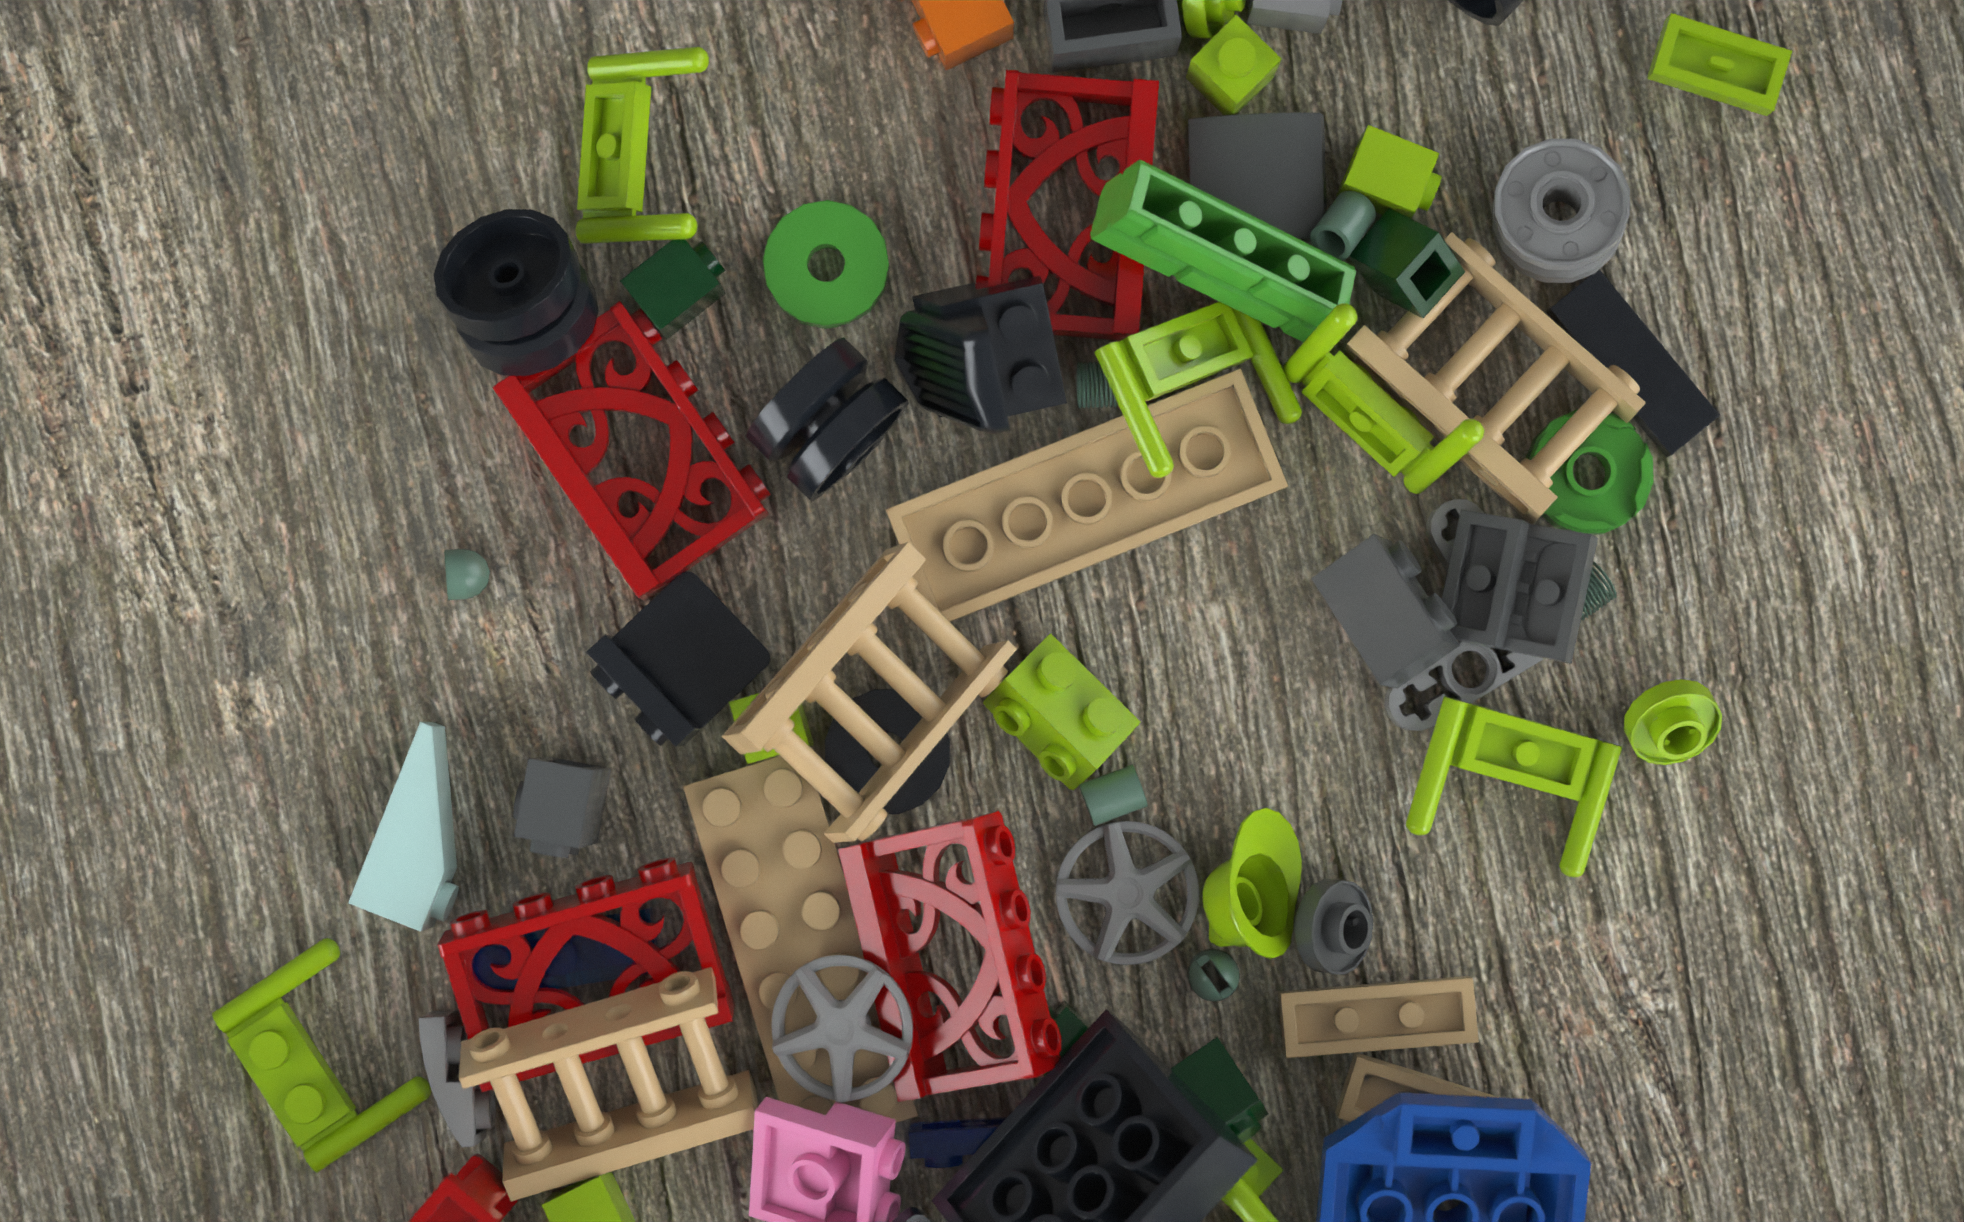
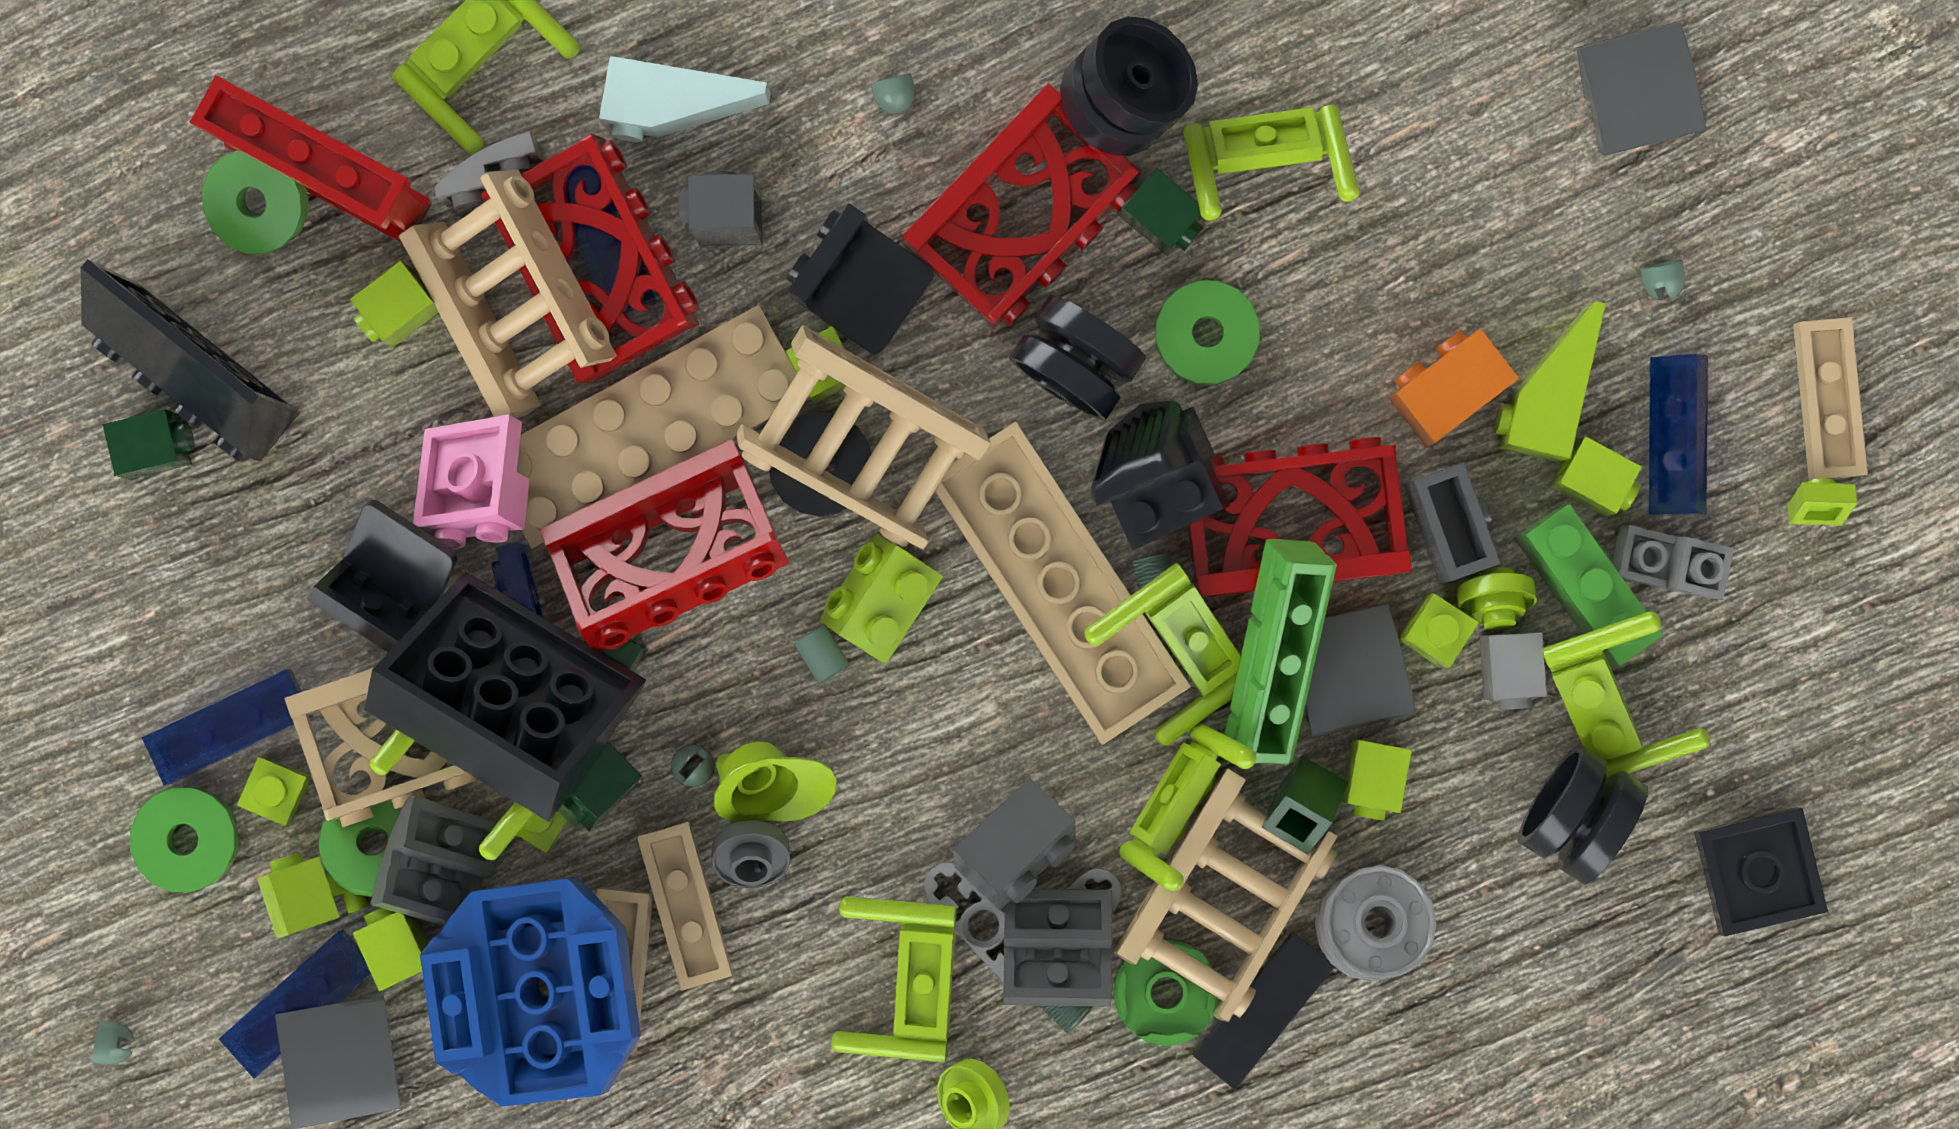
camera: 80 degrees right, 0 degrees up
light grey wheel [771,955,913,1102] -> none
light grey wheel [1056,821,1199,965] -> none
sand green hinge [1310,191,1376,261] -> none
lime plate [1647,13,1792,116] -> none

